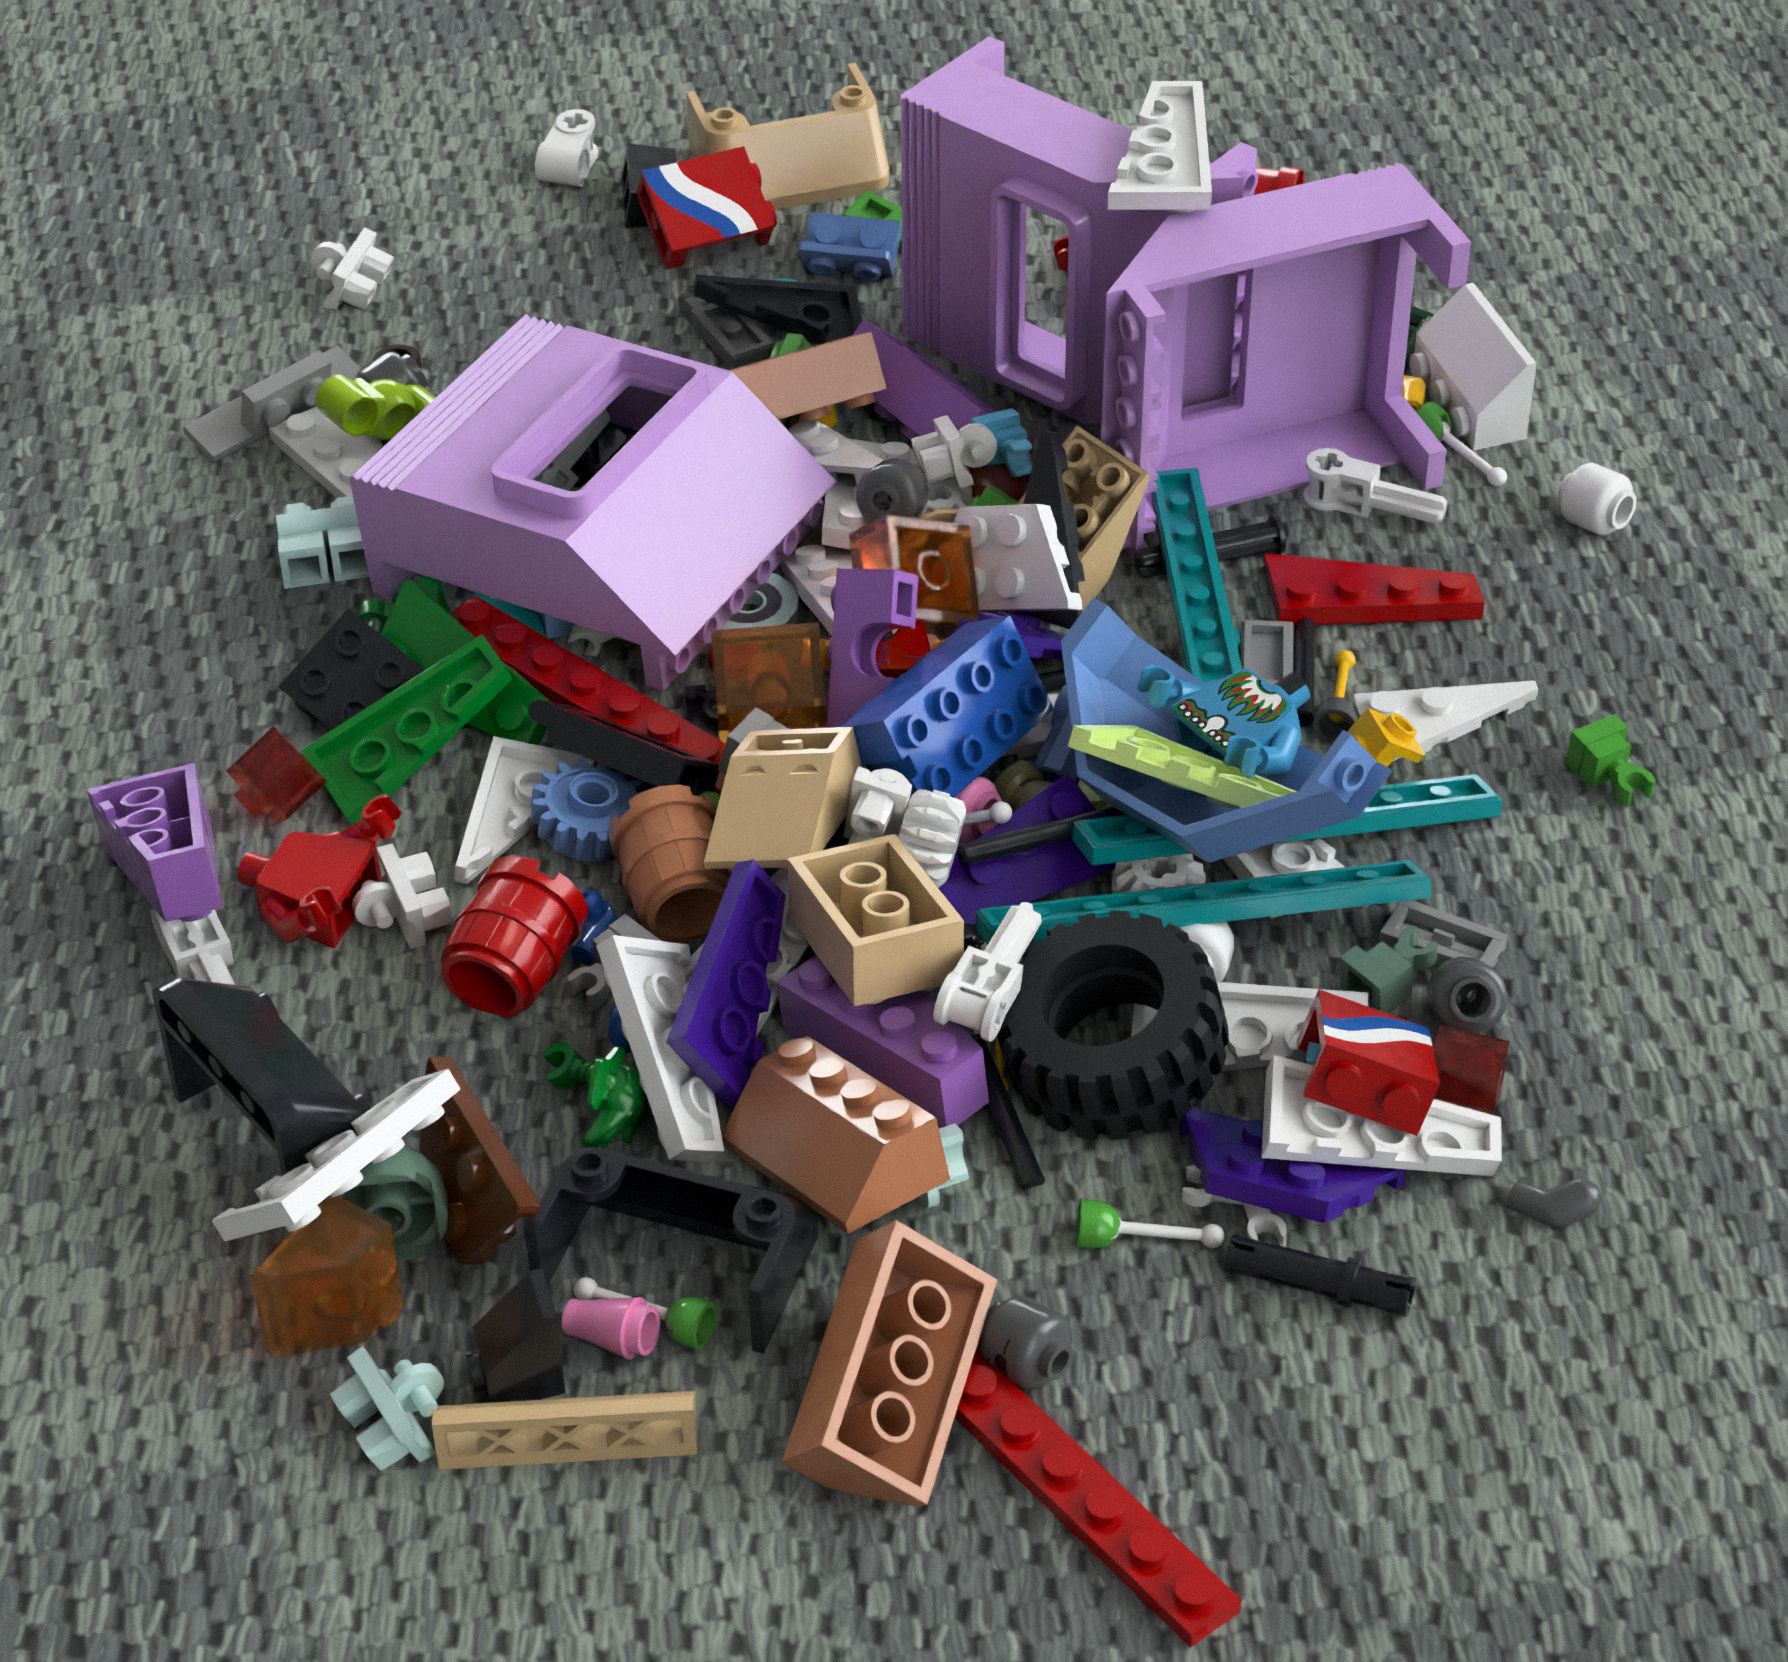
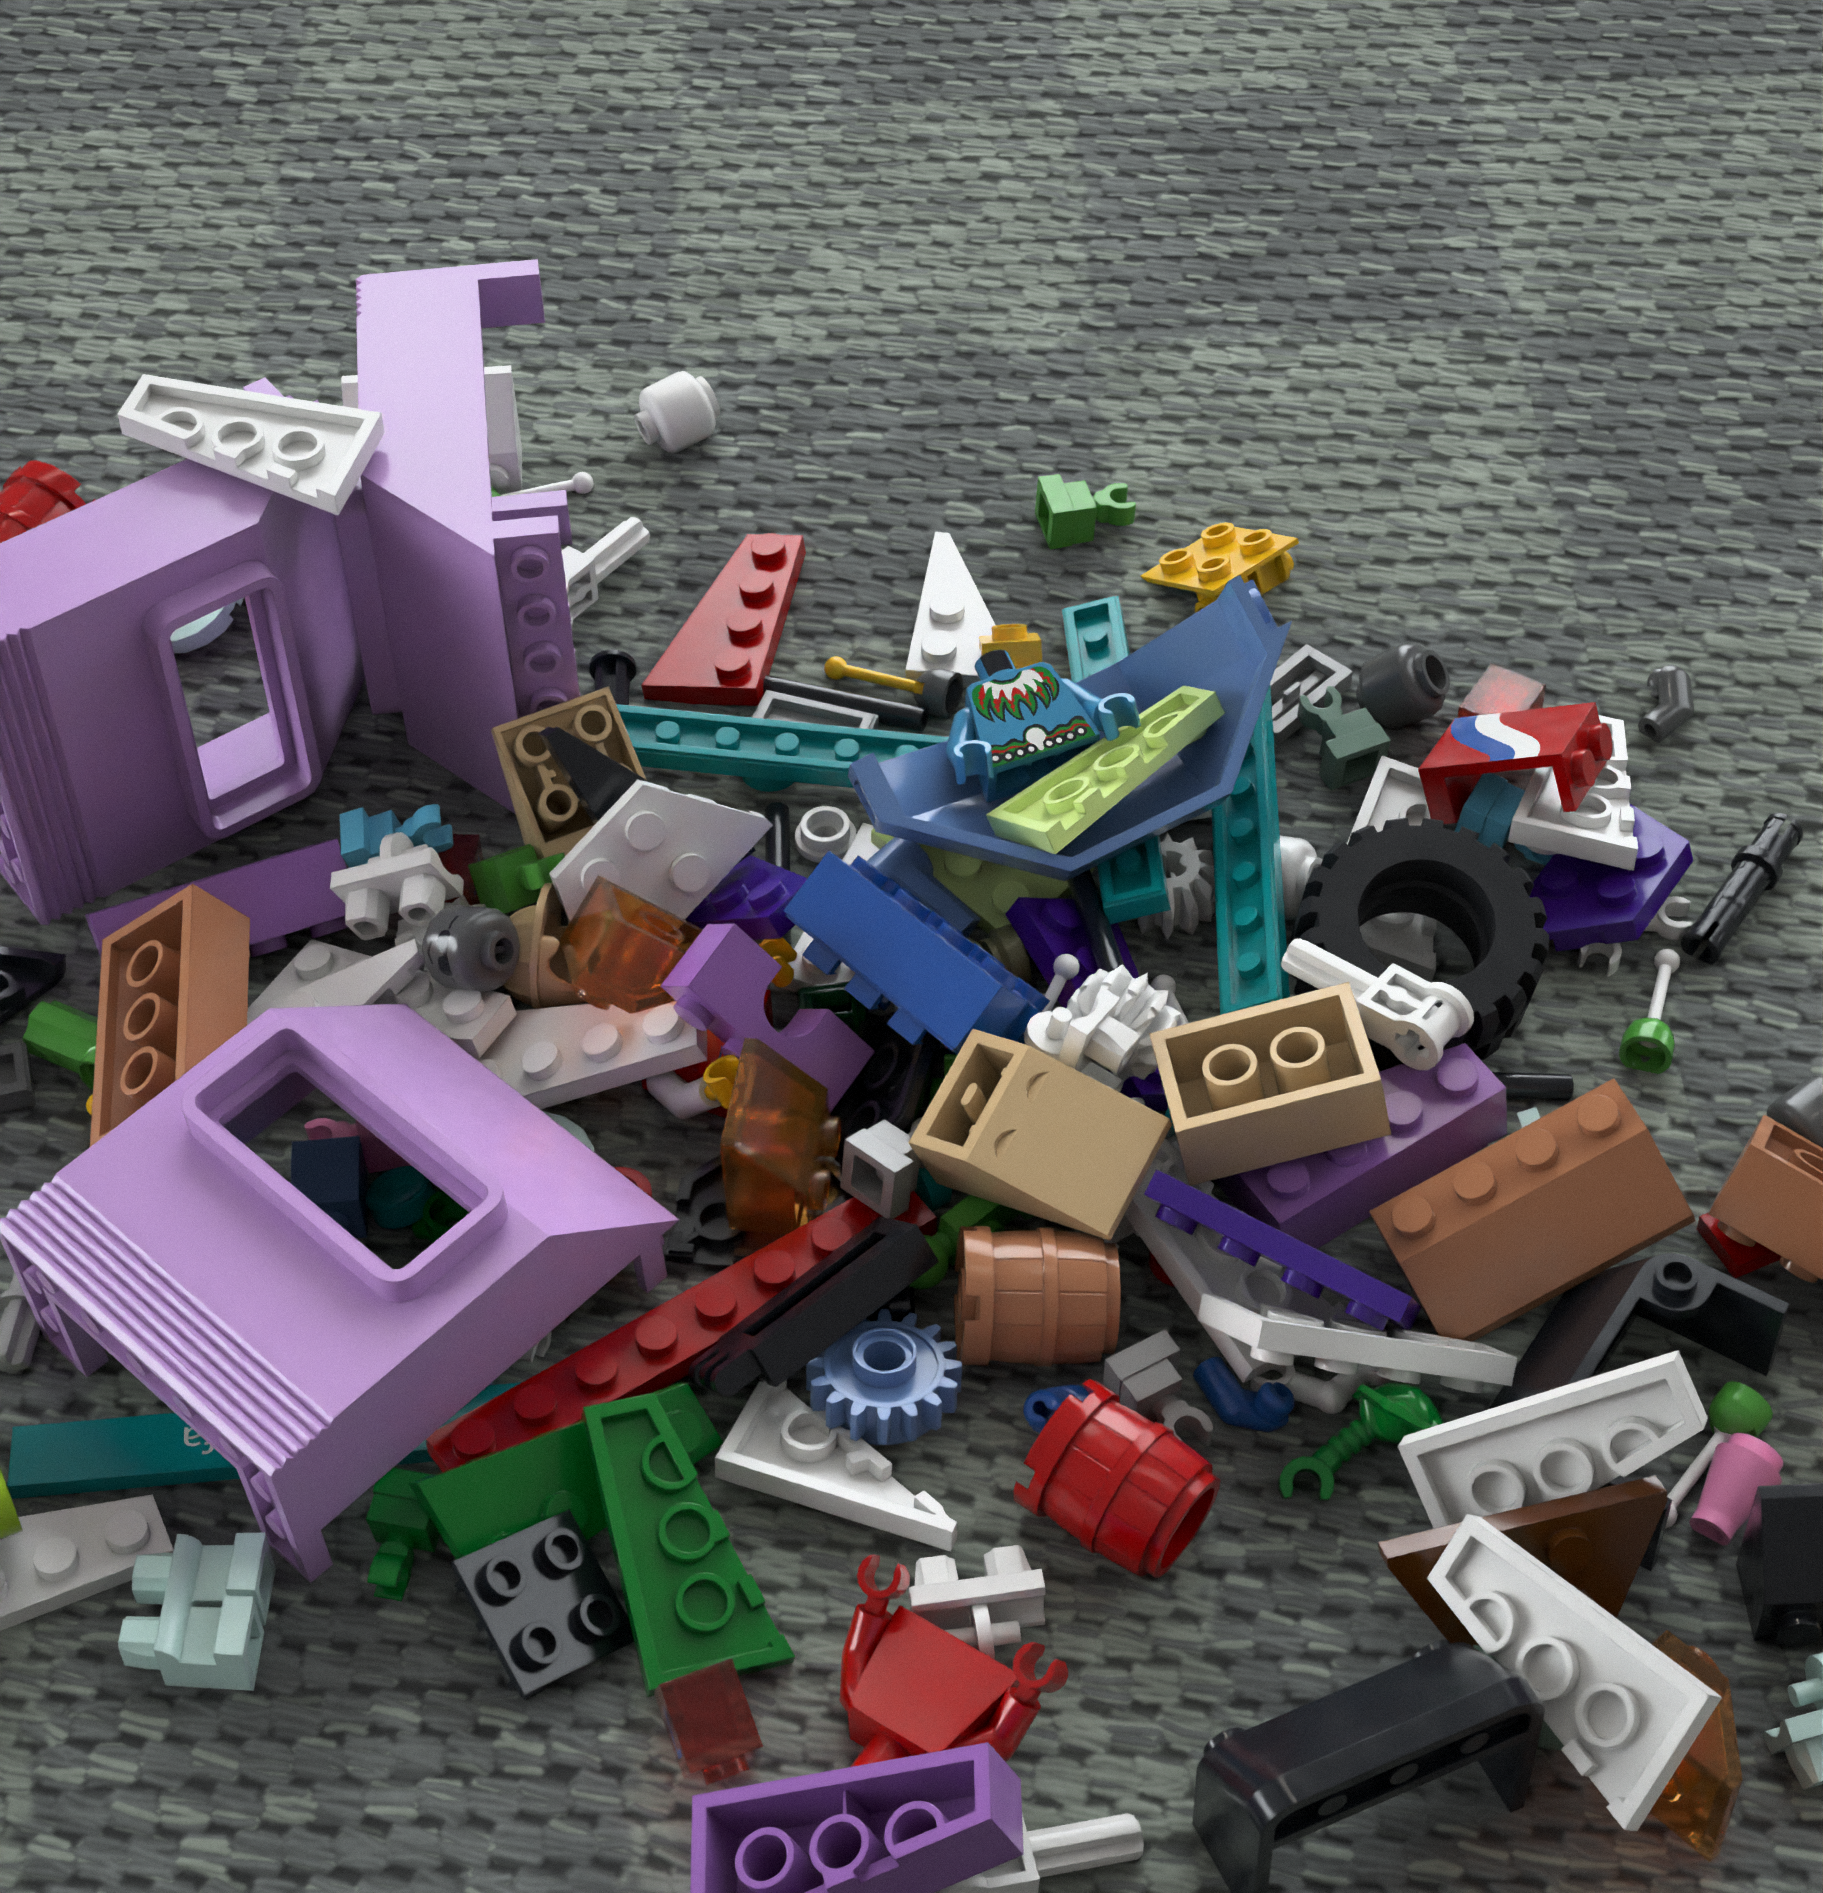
camera: 75 degrees left, 5 degrees up
none -> yellow hinge [1140,523,1299,612]
none -> white wing [1398,1350,1708,1528]

